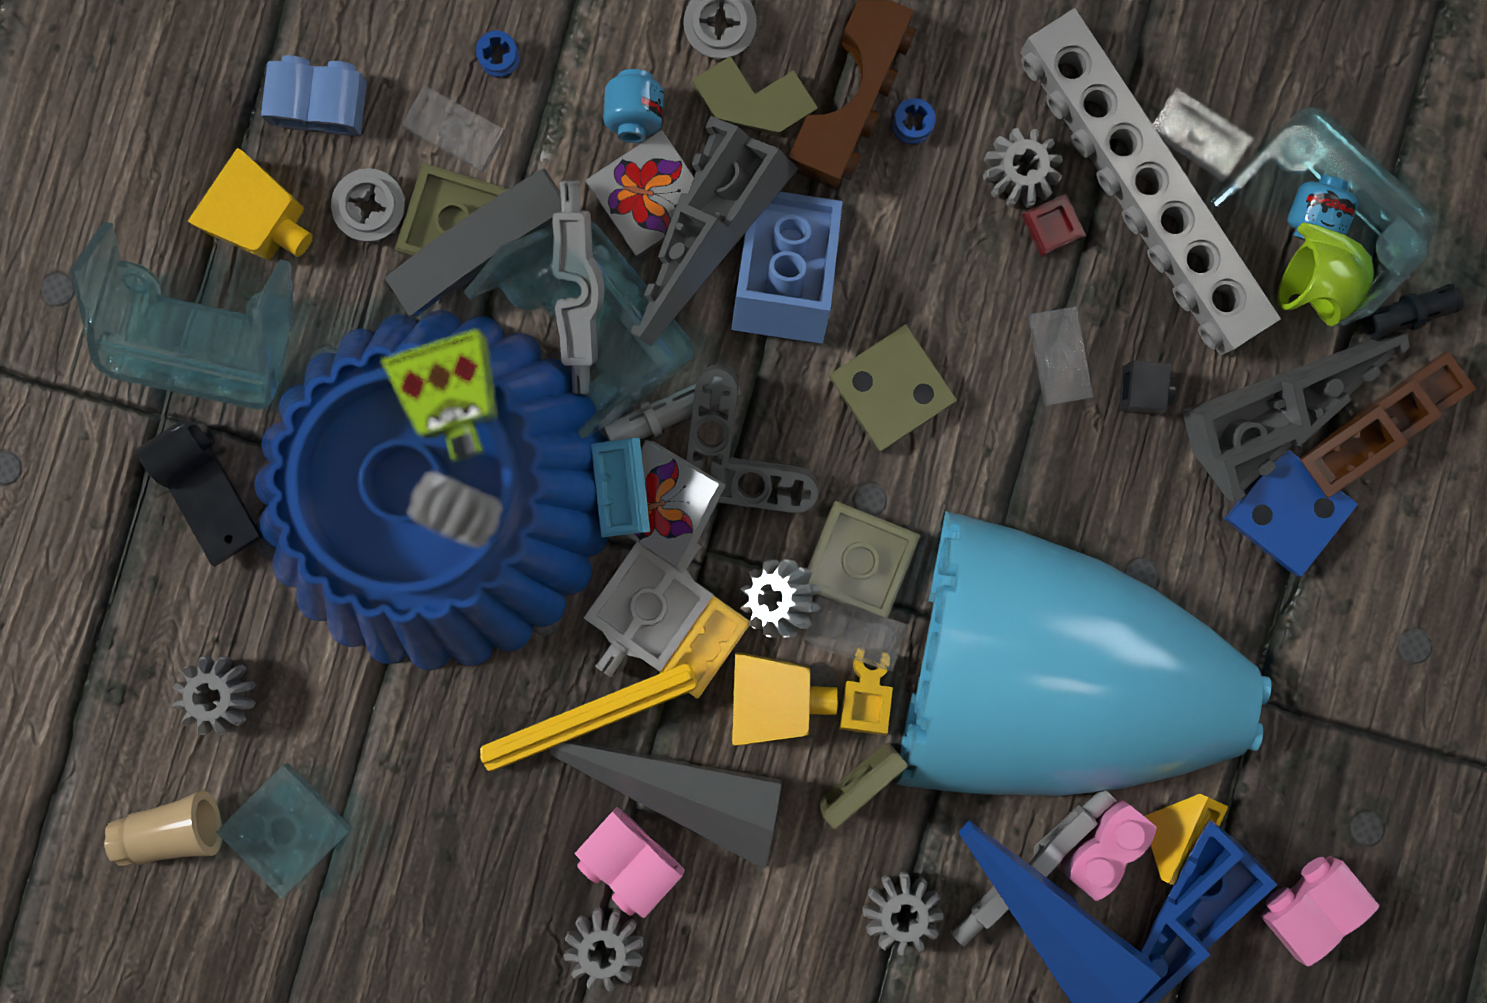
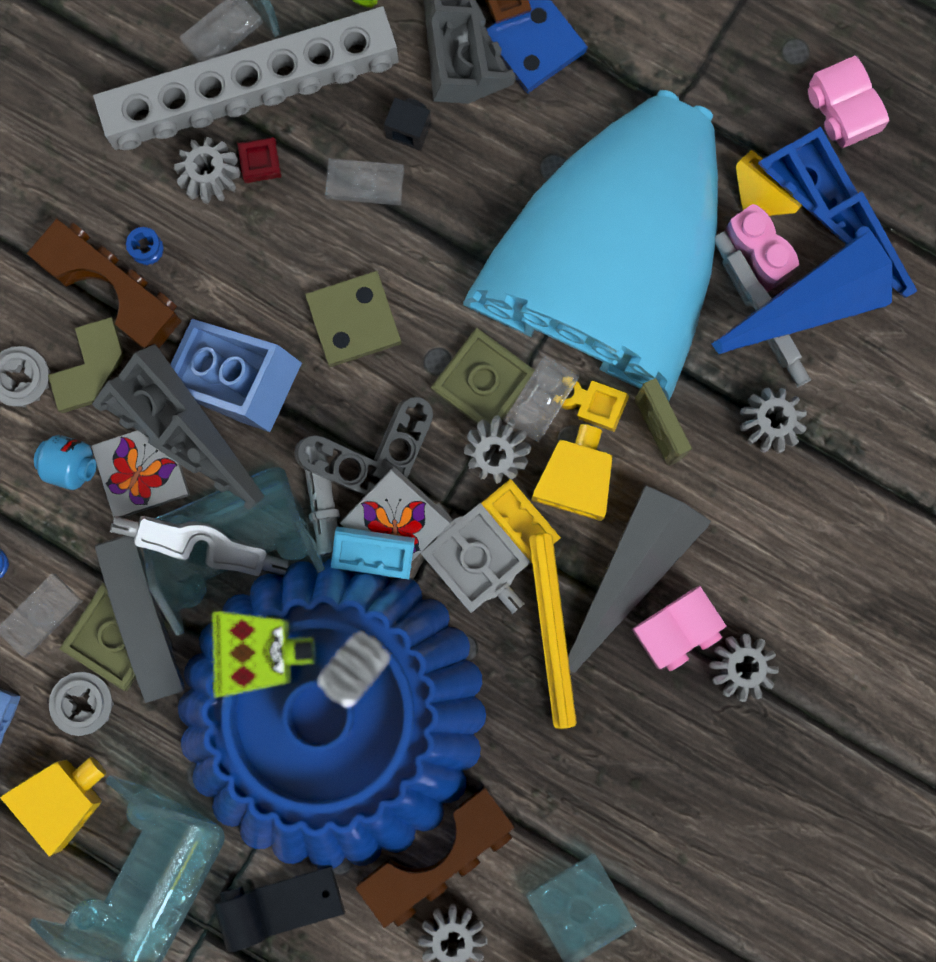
camera: 75 degrees left, 5 degrees down
none -> reddish brown arch [355,786,515,928]

